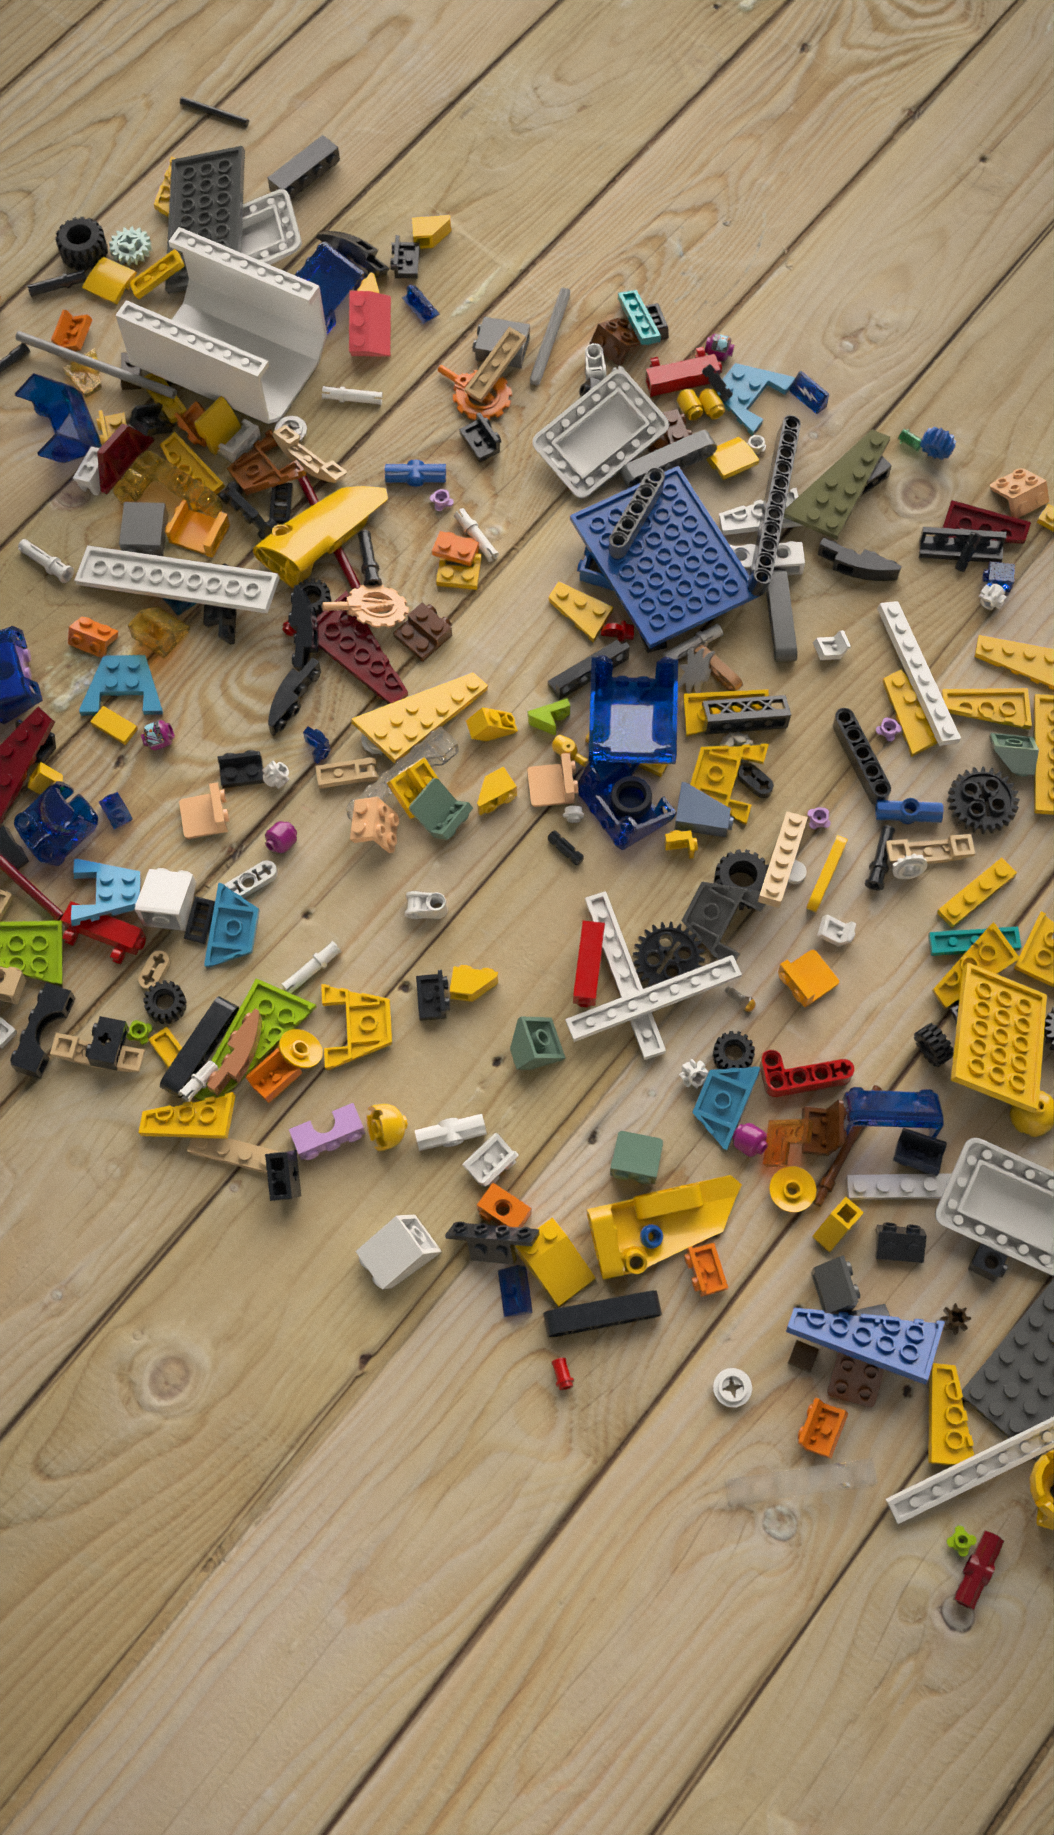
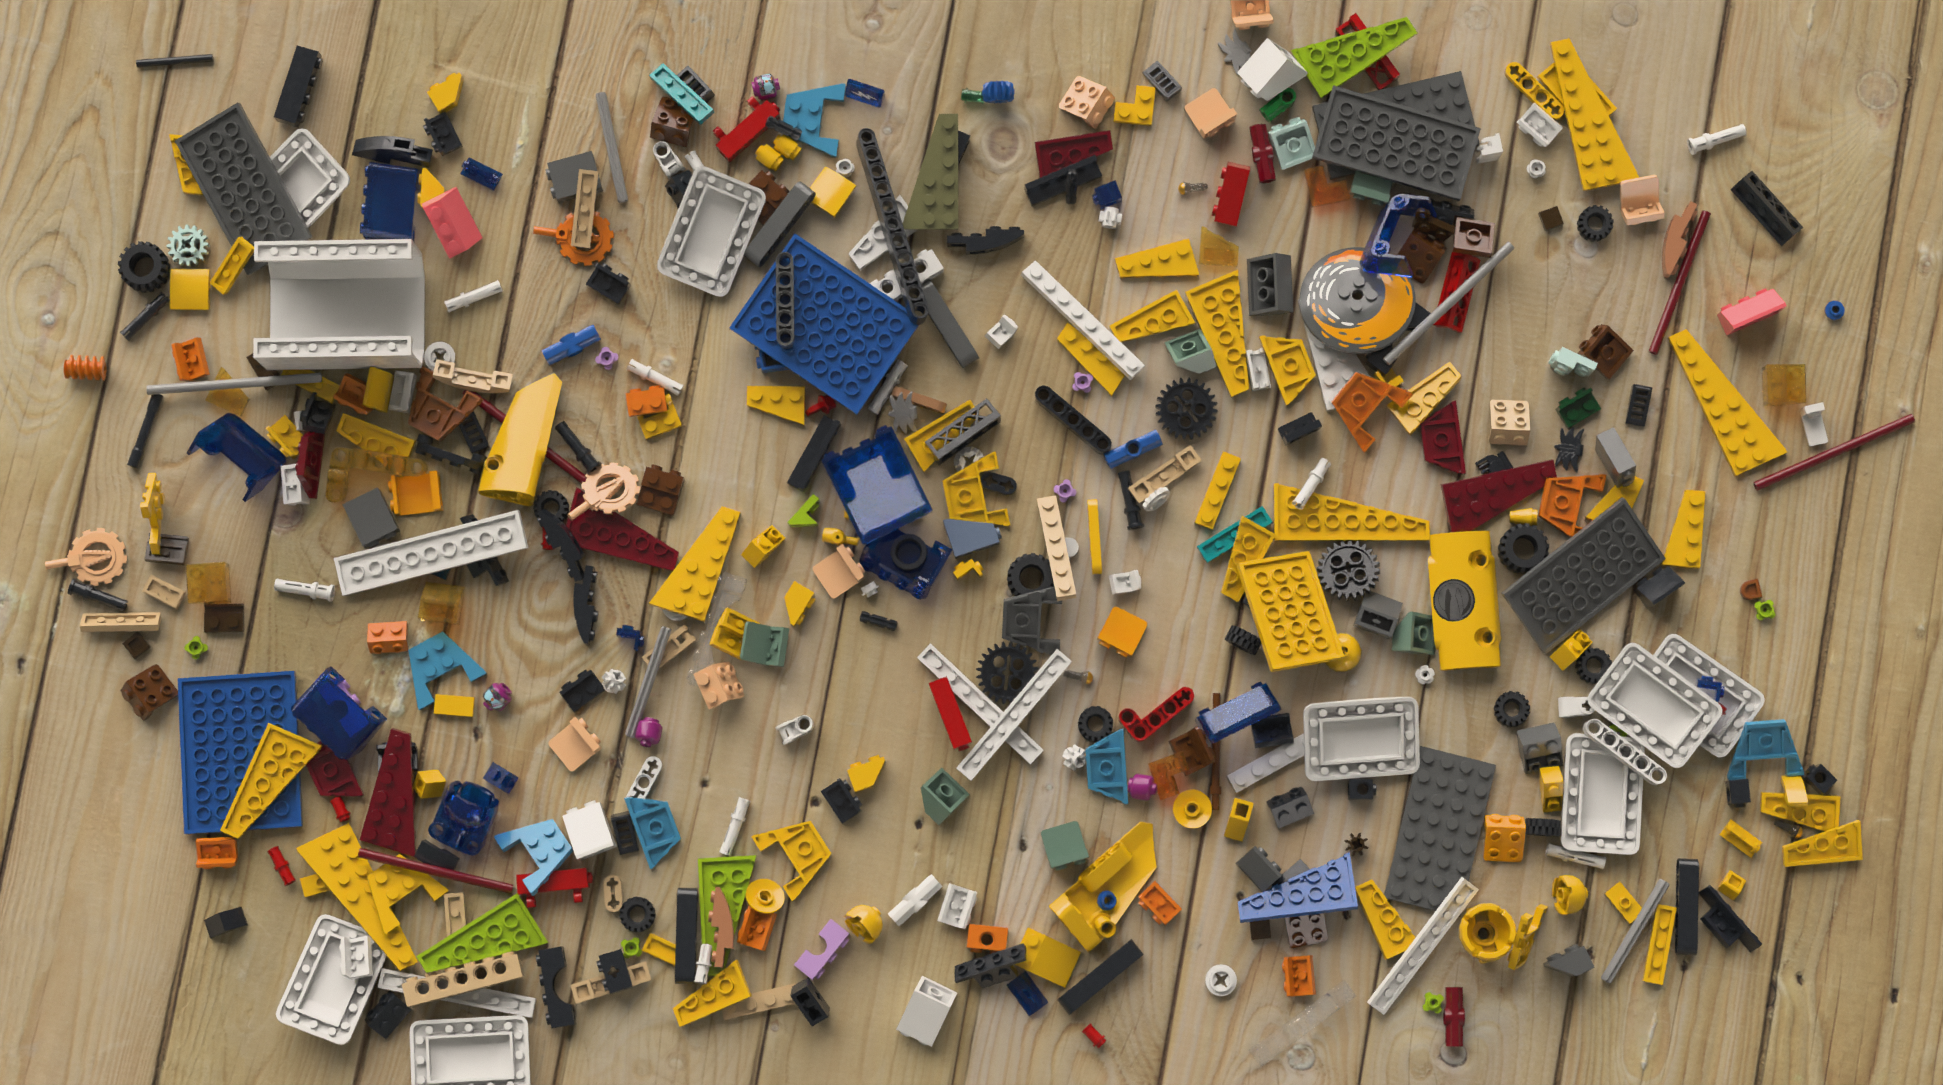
camera: 30 degrees left, 15 degrees up
none -> light grey axle [625,626,671,738]

